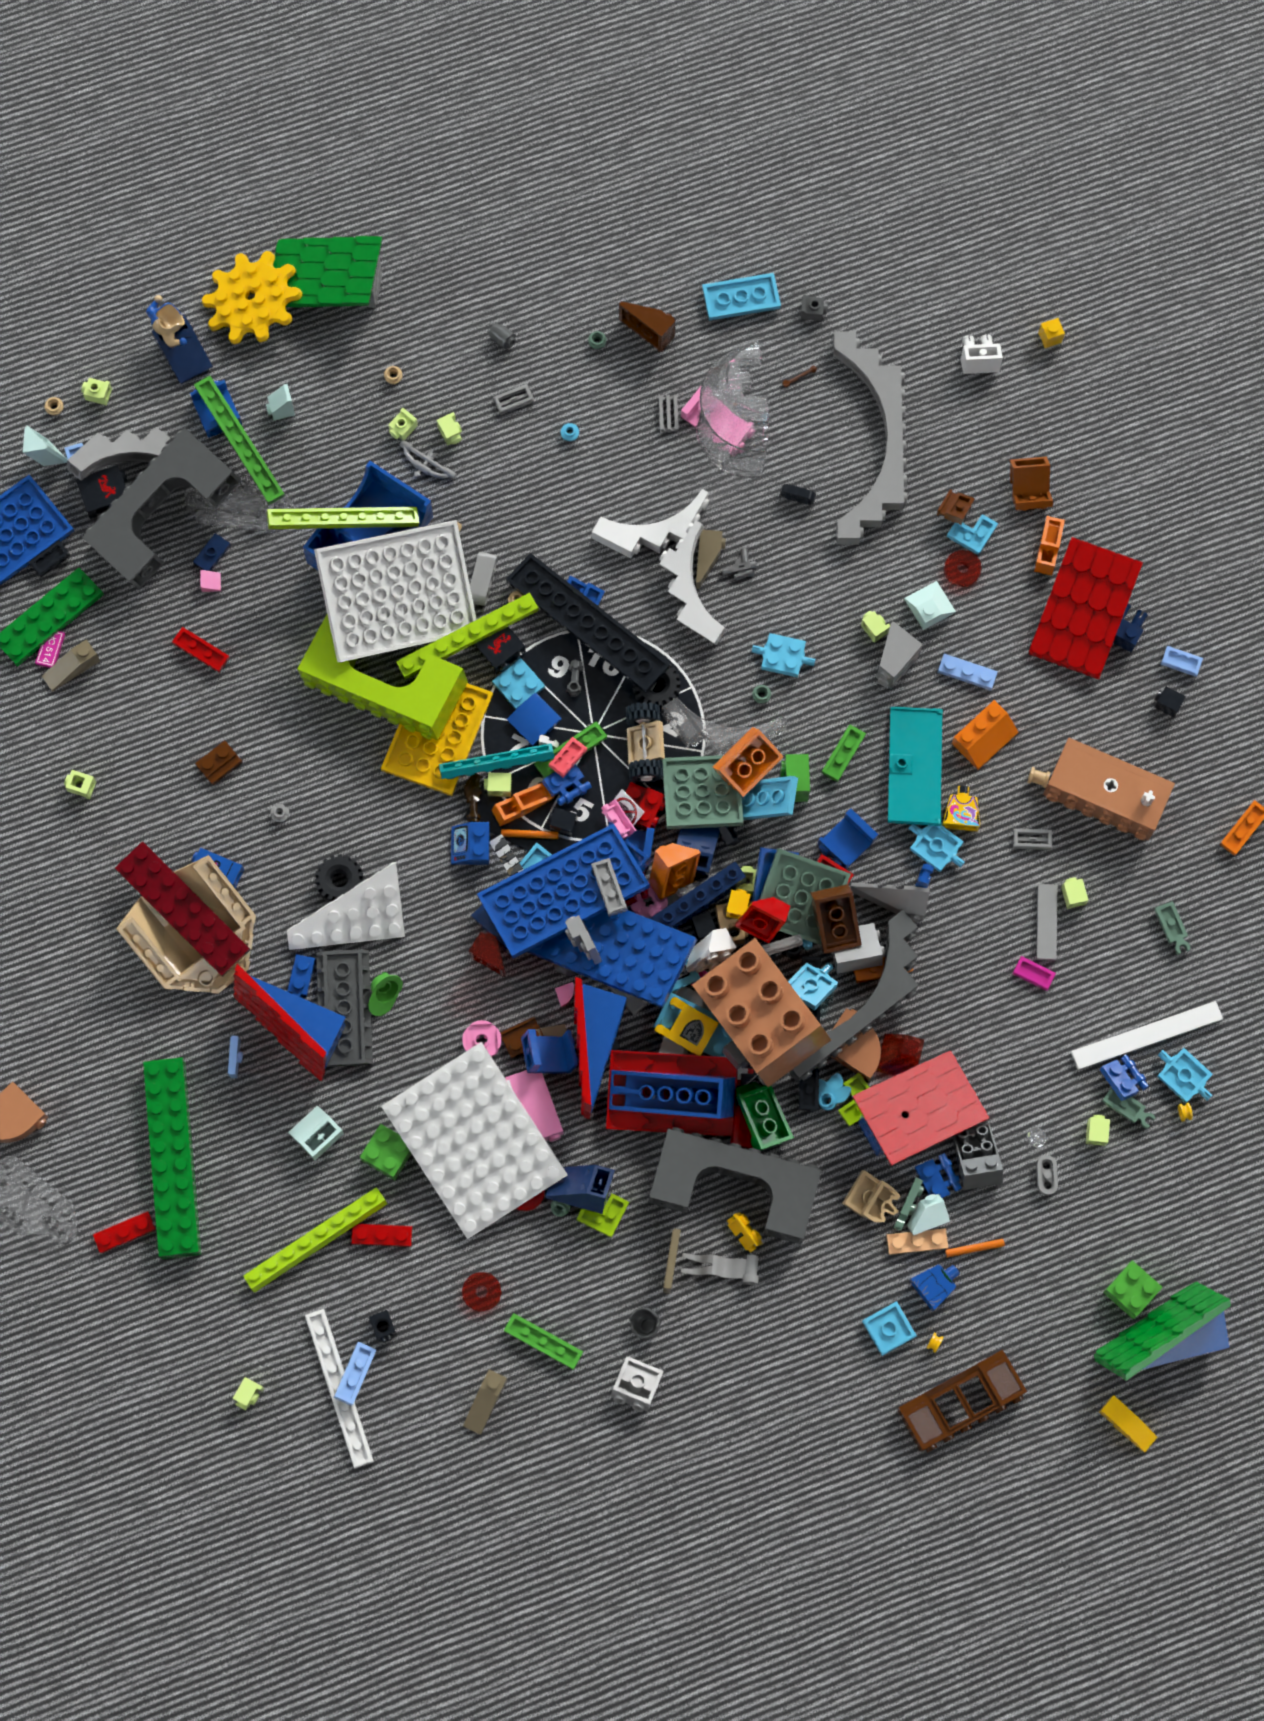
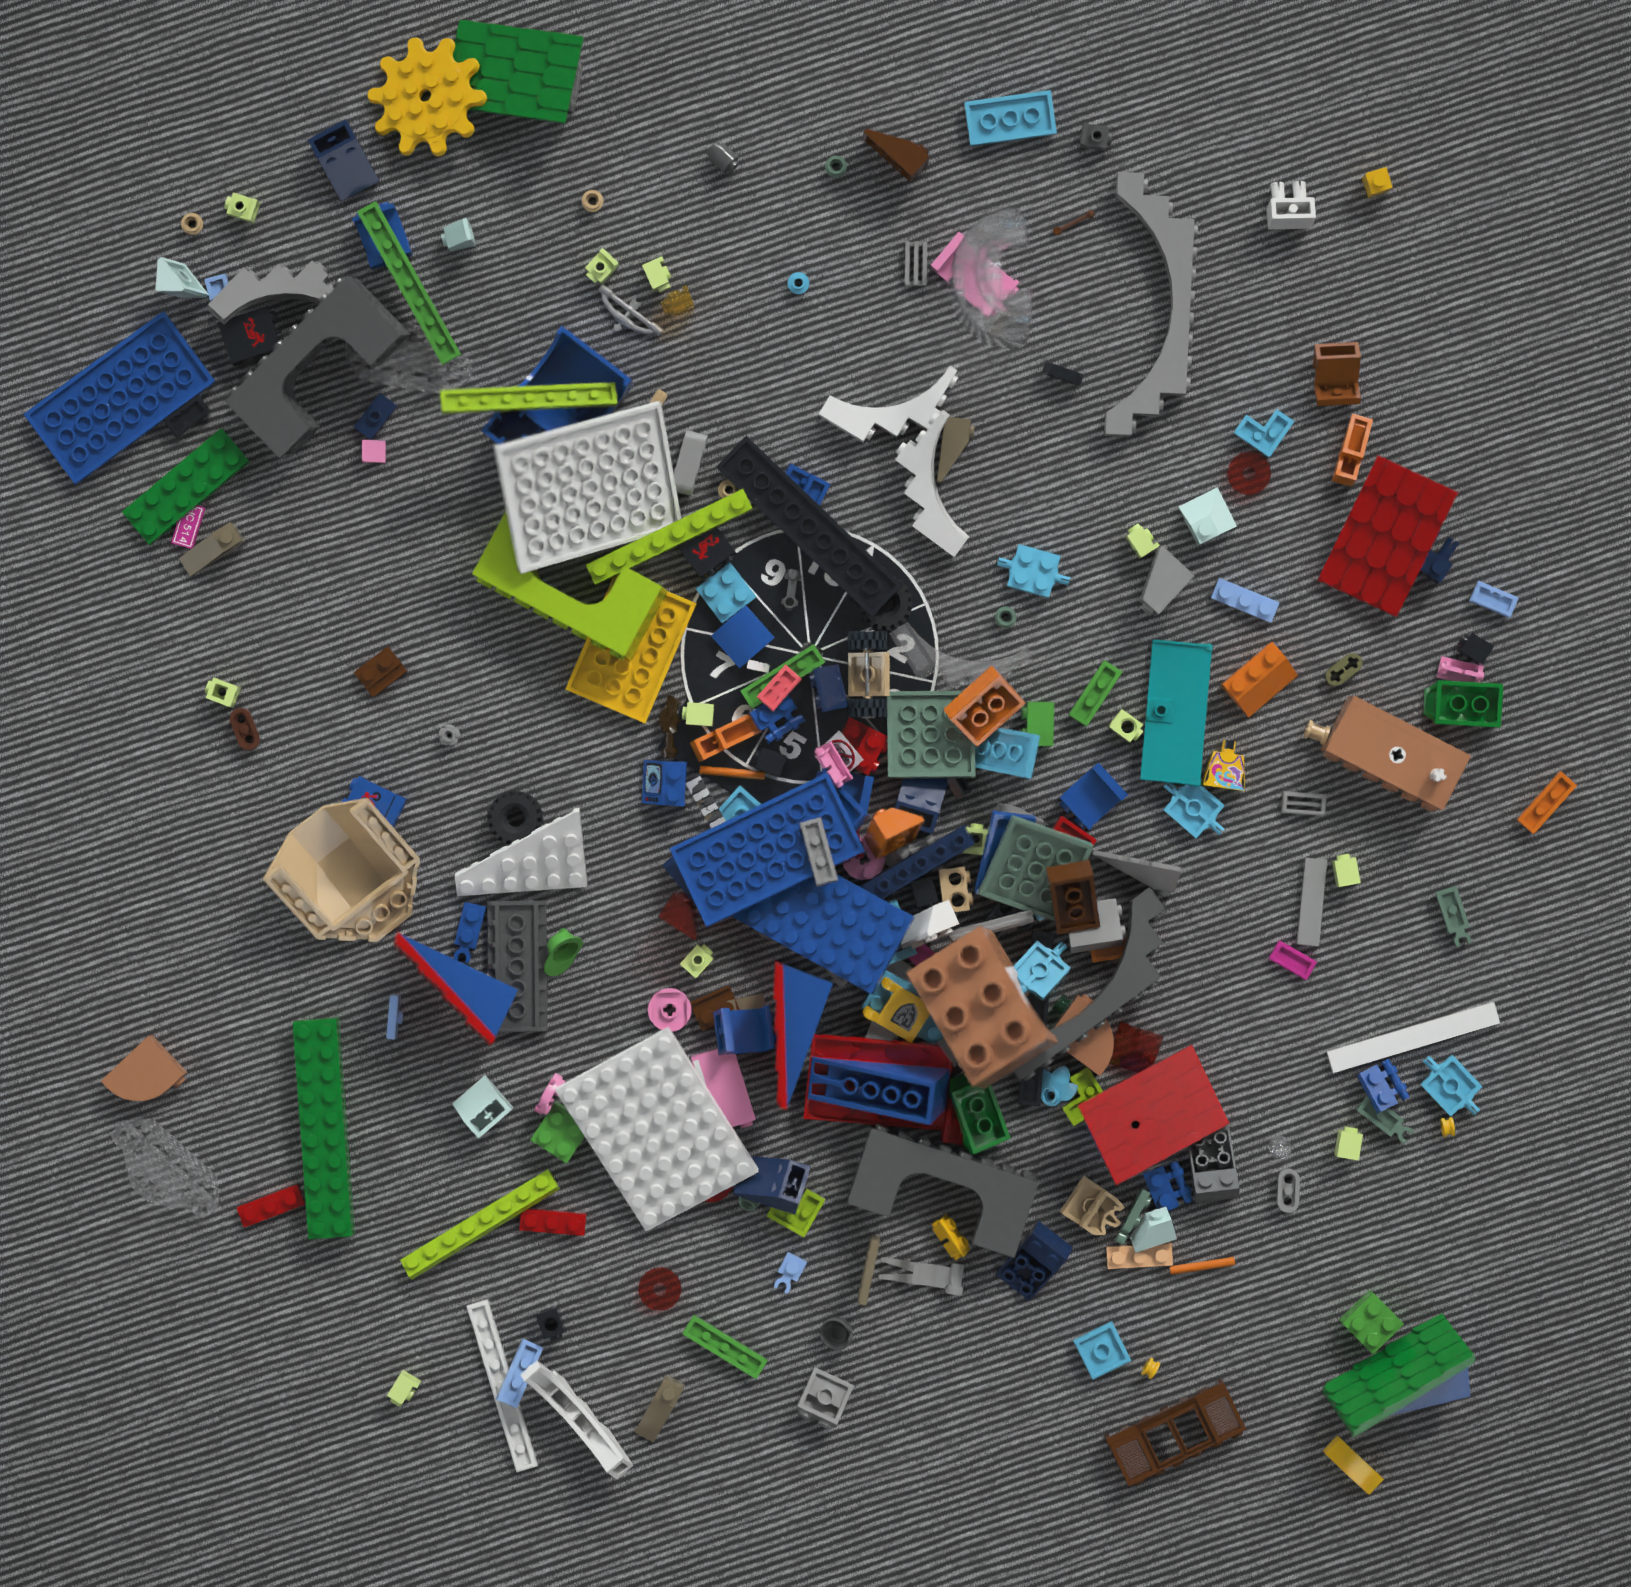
camera: 10 degrees right, 15 degrees up
dark red plate [115,841,251,977] -> none
tan piece [146,295,187,348] -> none
red plate [172,627,230,673] -> none
teal plate [439,743,555,779] -> none
light grey tile [493,384,534,415] -> none
bright pink tile [555,982,574,1007] -> none
light grey plate [565,915,602,964] -> none
flat silver piece [722,548,757,579] -> none
yellow brick [726,889,751,920] -> none
red slope [735,897,790,943] -> none
blue torso [909,1264,960,1312] -> none
blue plate [915,864,934,888] -> none
reddish brown plate [937,489,975,525] -> none
none -> copper plate [230,708,261,750]
none -> white arch [521,1361,633,1479]
none -> bright pink plate [534,1073,565,1115]
none -> clear yellow brick [660,285,695,318]
none -> yellowish green brick [680,944,714,978]
none -> light blue plate [774,1252,807,1294]
none -> dark blue slope [810,664,848,713]
none -> dark blue slope [995,1221,1073,1301]
none -> clear green bush [1052,993,1072,1015]
none -> yellowish green brick [1108,709,1143,742]
none -> olive beam [1325,653,1363,686]
none -> green slope [1423,680,1504,728]
none -> bright pink hinge [1436,656,1484,682]

